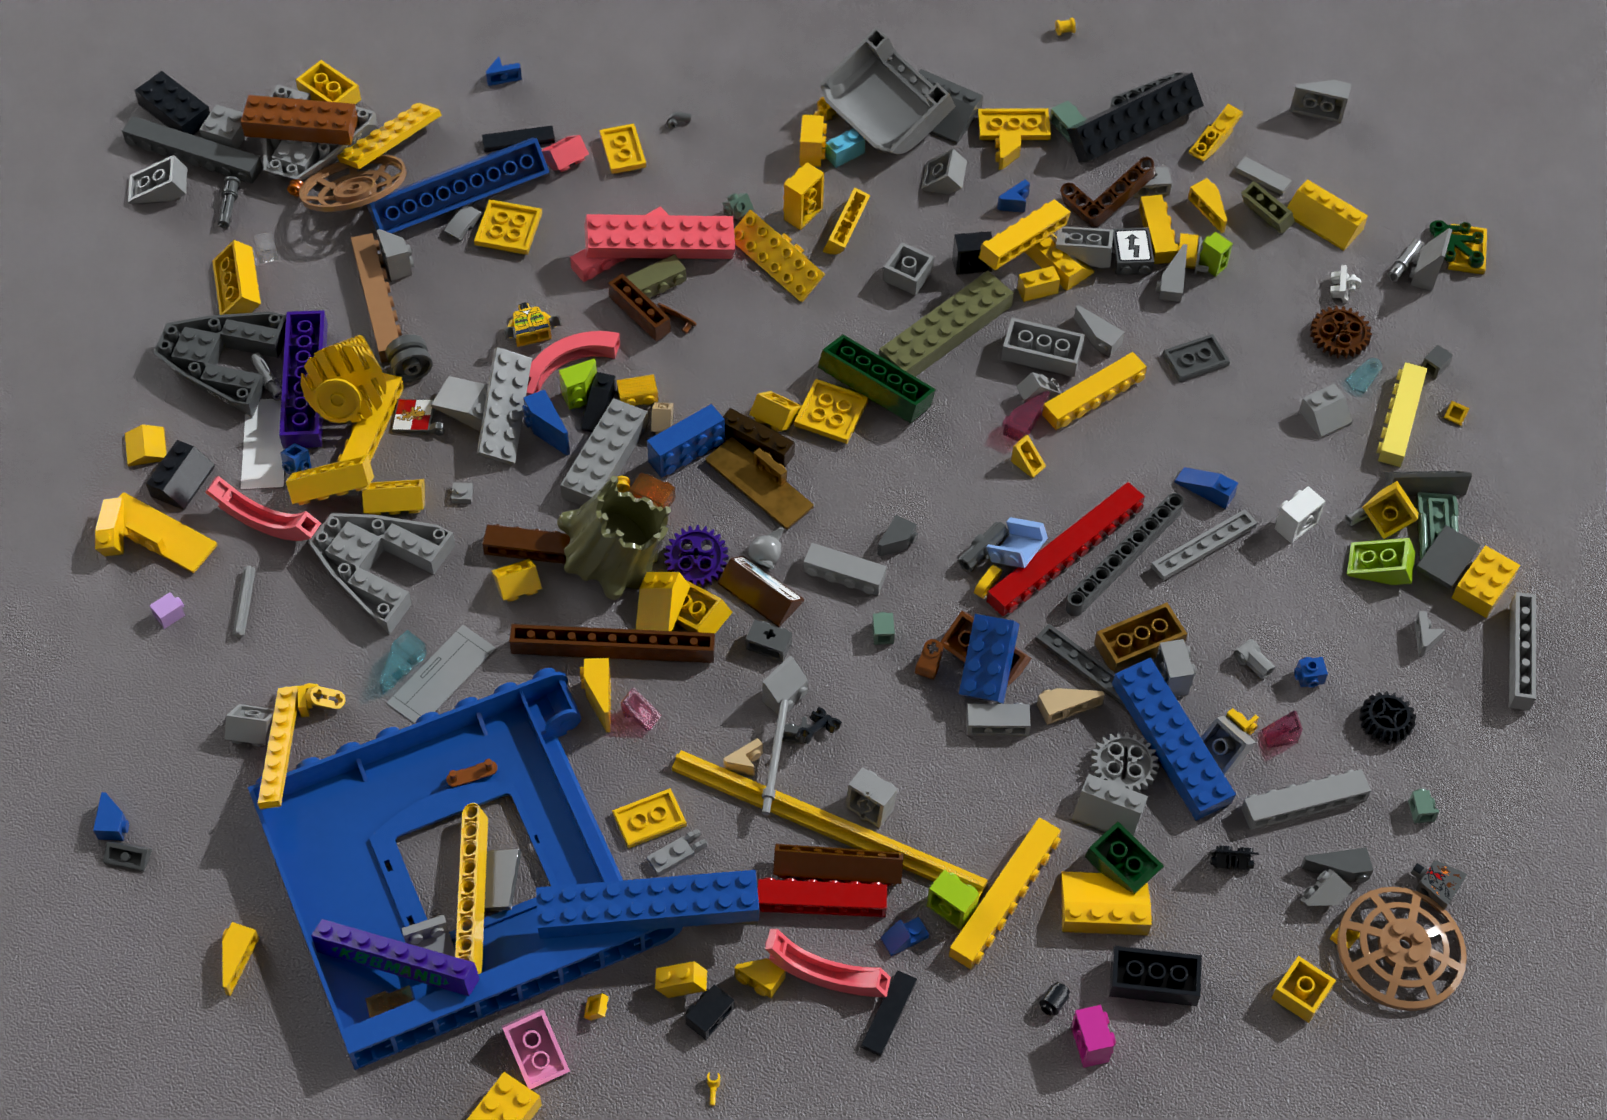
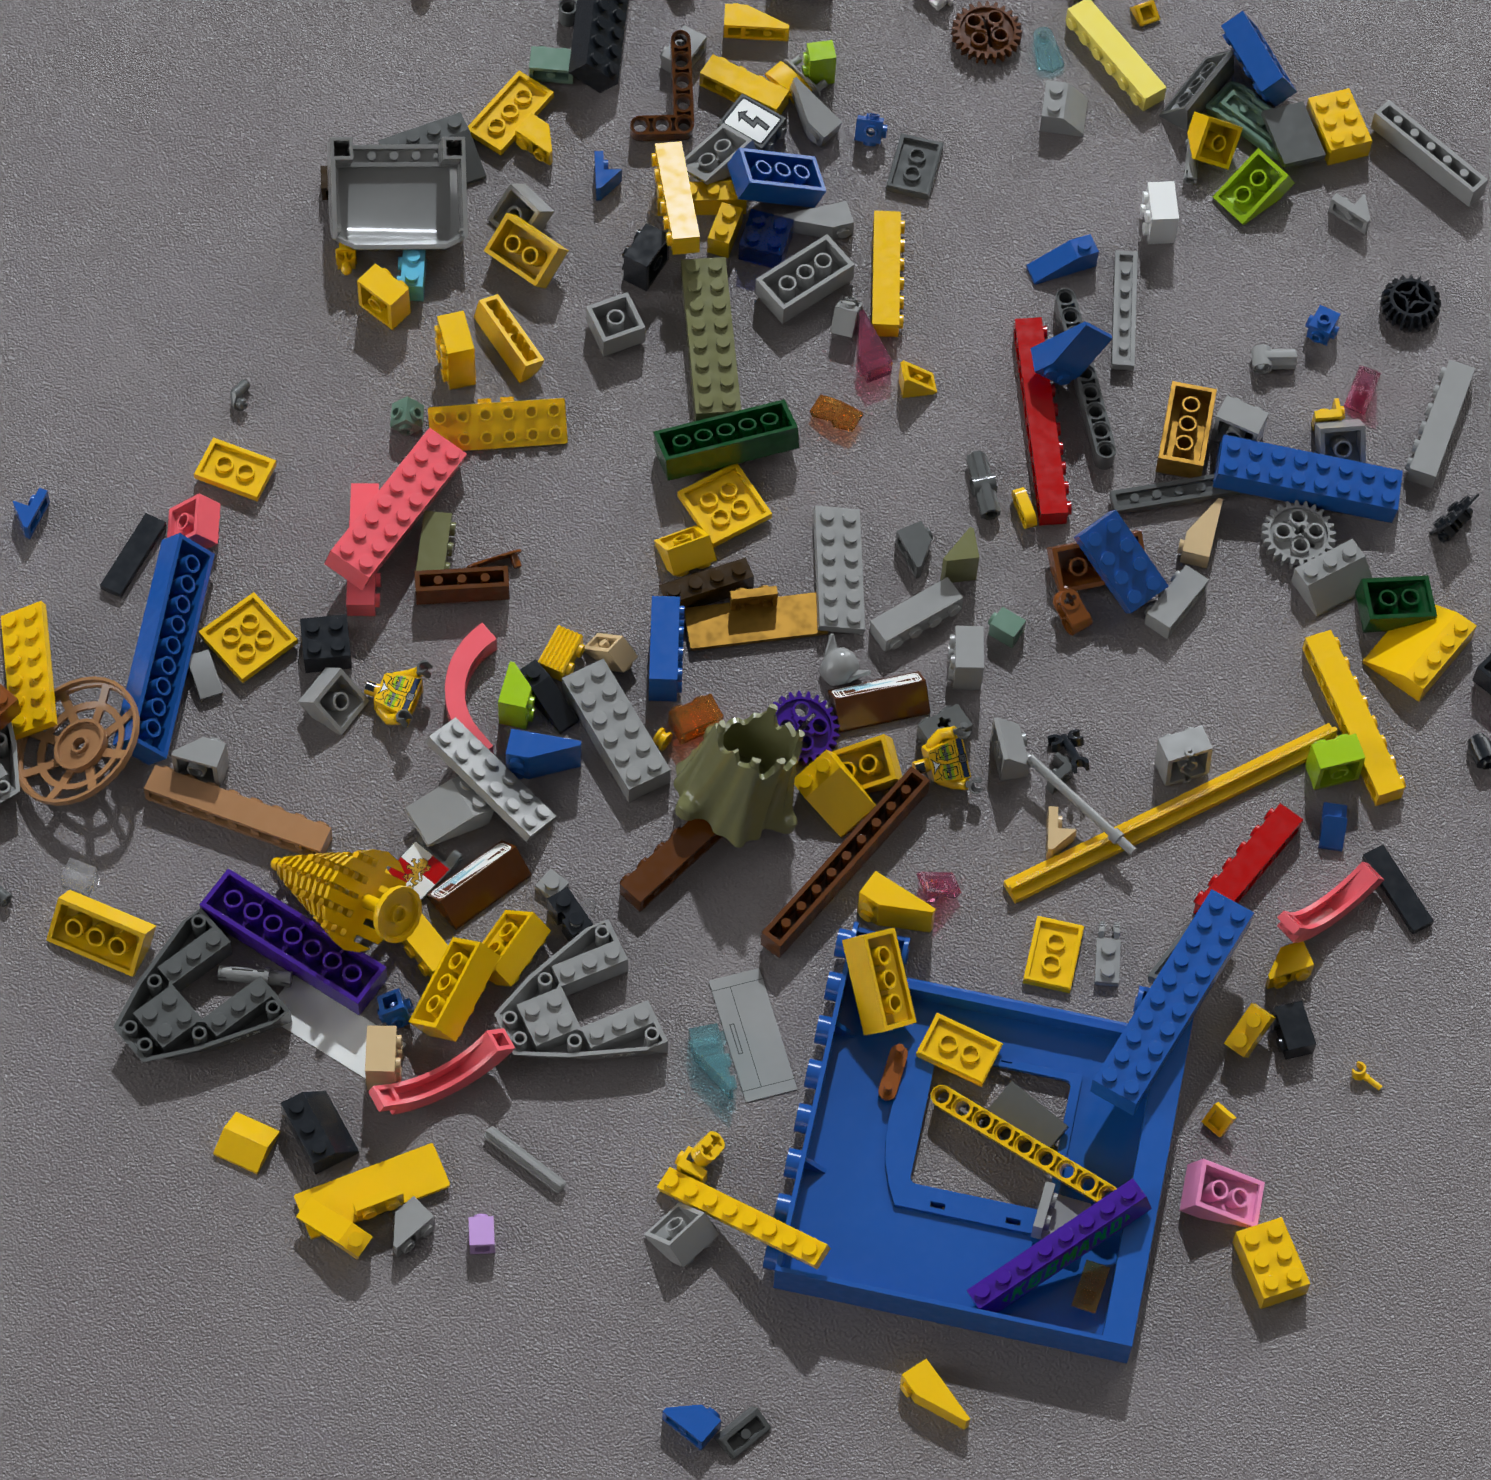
camera: 55 degrees left, 5 degrees up
orange bush [287,179,303,197] -> none
dark grey wheel [385,335,433,382] -> none
yellow slope [491,559,542,602] -> none
reddish brown brick [773,844,903,886] -> none
light blue panel [987,517,1048,568] -> none
none -> light grey slope [298,667,370,735]
none -> black brick [300,614,352,673]
none -> tan brick [365,1025,403,1090]
none -> light grey slope [393,1196,435,1257]
none -> reddish brown slope [427,840,531,930]
none -> yellow brick [484,213,569,289]
none -> black piece [547,887,596,942]
none -> blue brick [727,147,826,208]
none -> clear blue brick [738,209,794,268]
none -> clear orange slope [810,394,863,432]
none -> light grey plate [813,505,865,634]
none -> yellow slope [842,927,917,1035]
none -> blue brick [854,113,888,146]
none -> torso [912,722,983,794]
none -> yellow tile [916,1013,1003,1087]
none -> olive slope [940,527,979,583]
none -> light grey brick [948,626,984,690]
none -> blue slope [1030,321,1112,385]
none -> blue brick [1221,11,1297,107]

